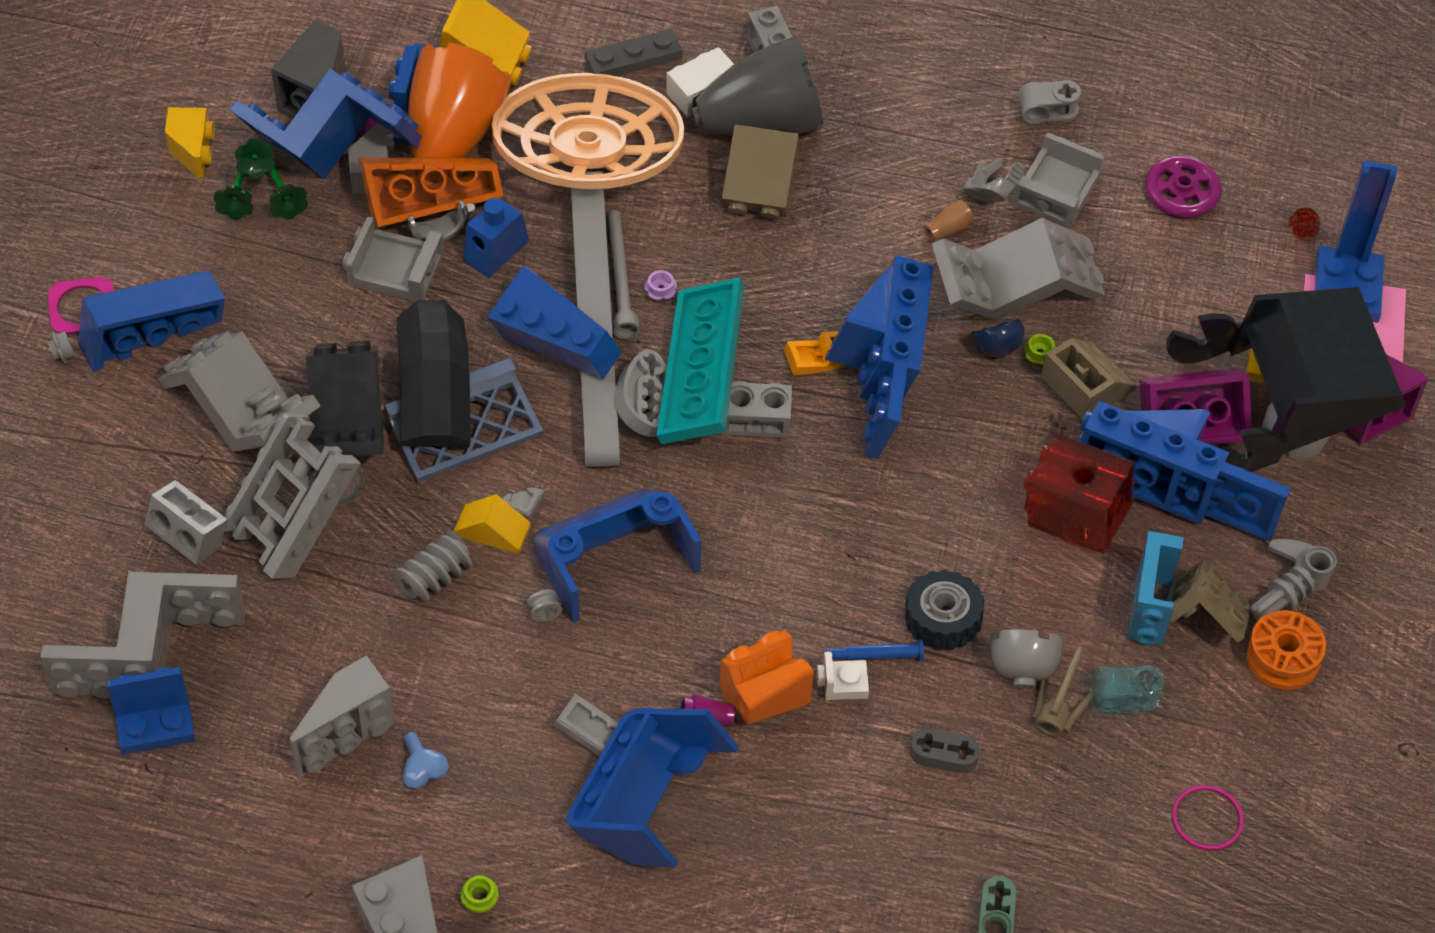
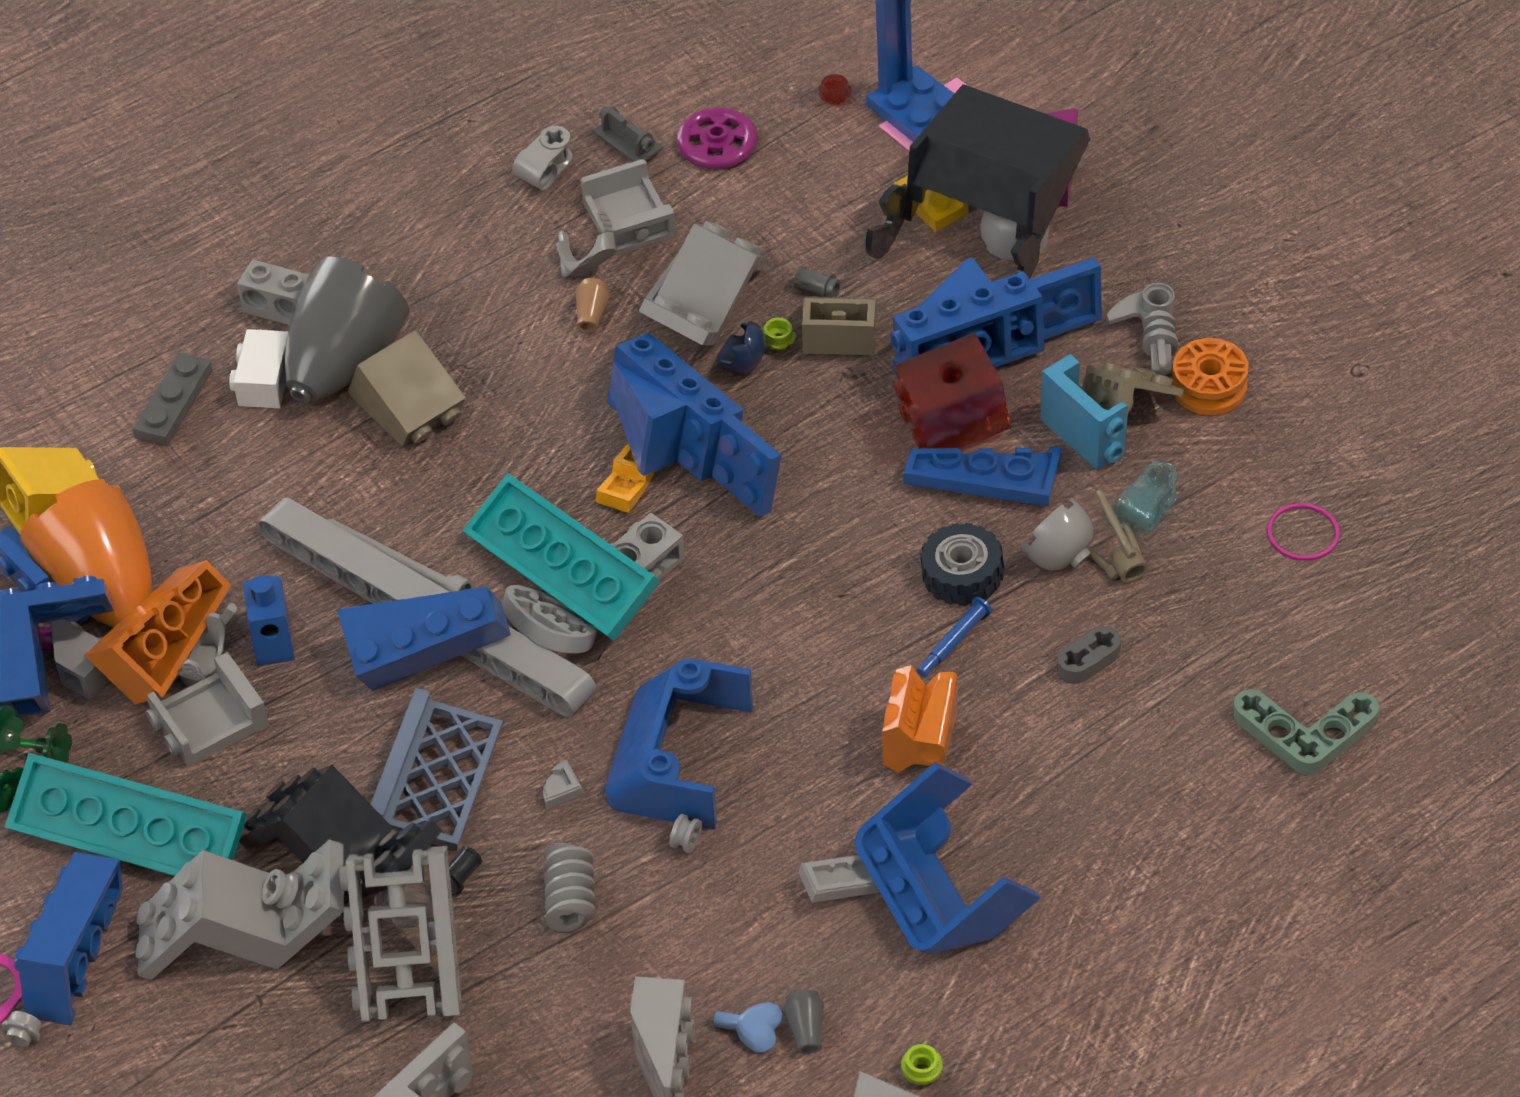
camera: 45 degrees left, 5 degrees down
light grey brick [144,480,228,565] -> none
black piece [396,300,471,447] -> none
yellow slope [454,494,531,554] -> none
light nougat dish [492,73,684,189] -> none
lavender plate [644,270,677,301] -> none
magenta cone [680,694,735,726] -> none
white bracket [816,652,869,700] -> none
magenta slope [1139,368,1252,445] -> none
none -> teal plate [5,753,248,876]
none -> black pin [449,846,482,896]
none -> dark grey hinge [592,106,663,162]
none -> dark grey cone [783,989,824,1054]
none -> dark grey pin [794,266,841,297]
none -> blue wing [903,447,1062,506]

